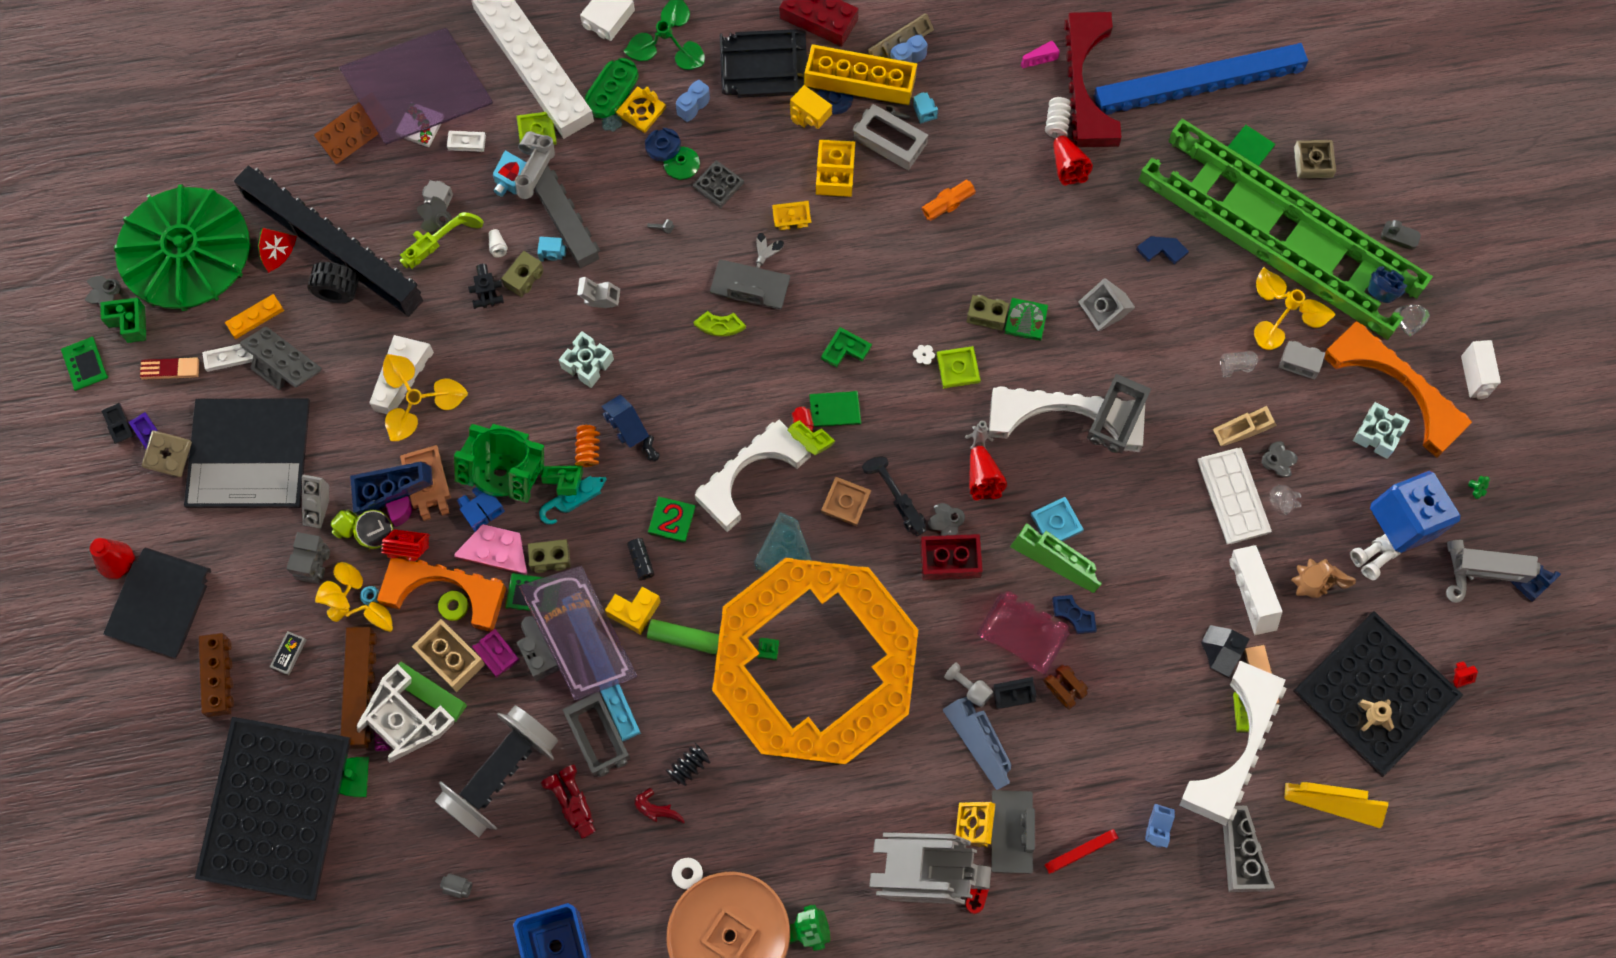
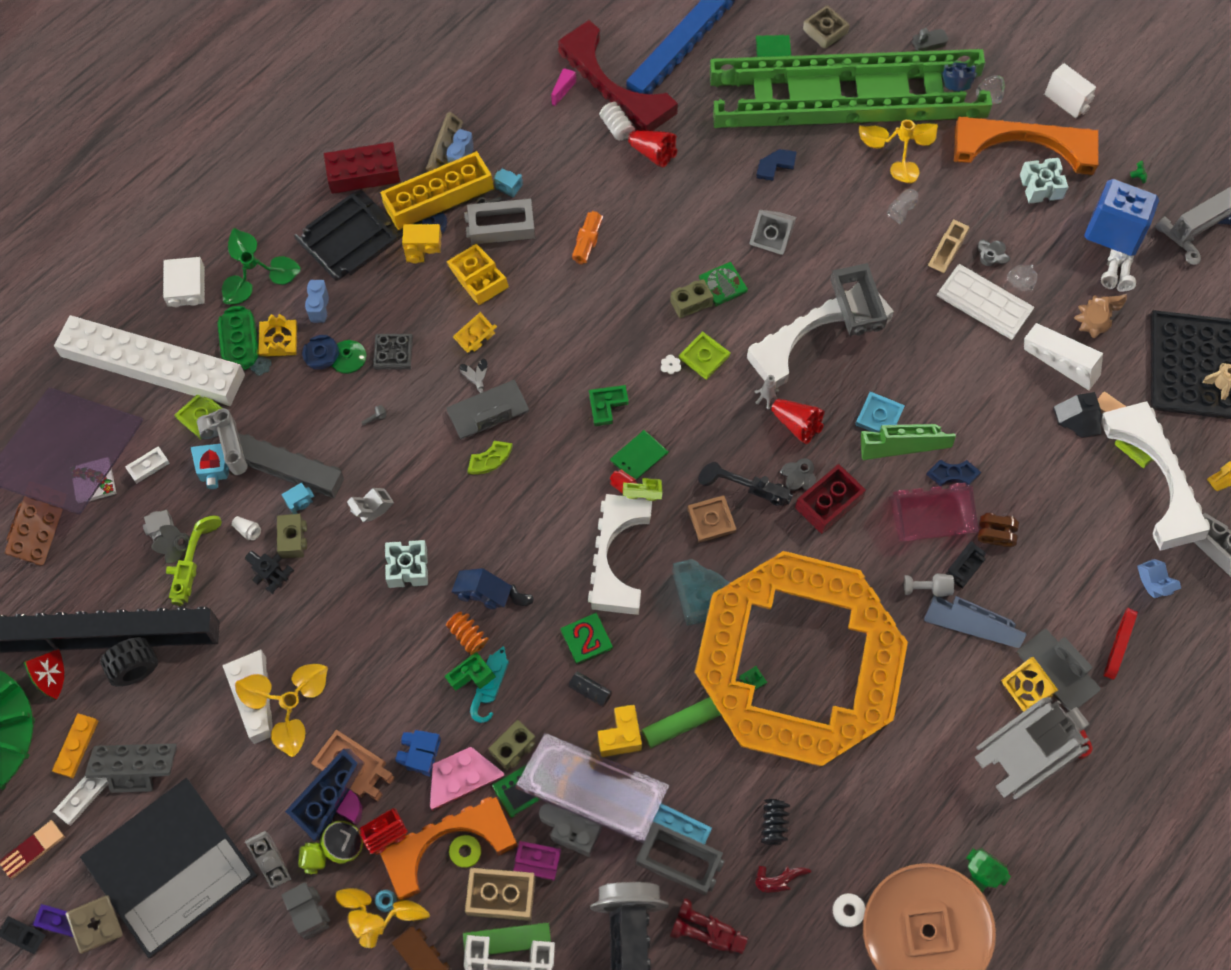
camera: 40 degrees left, 5 degrees down
green piece [454,424,544,503] -> none
light grey brick [1278,341,1325,380] -> none

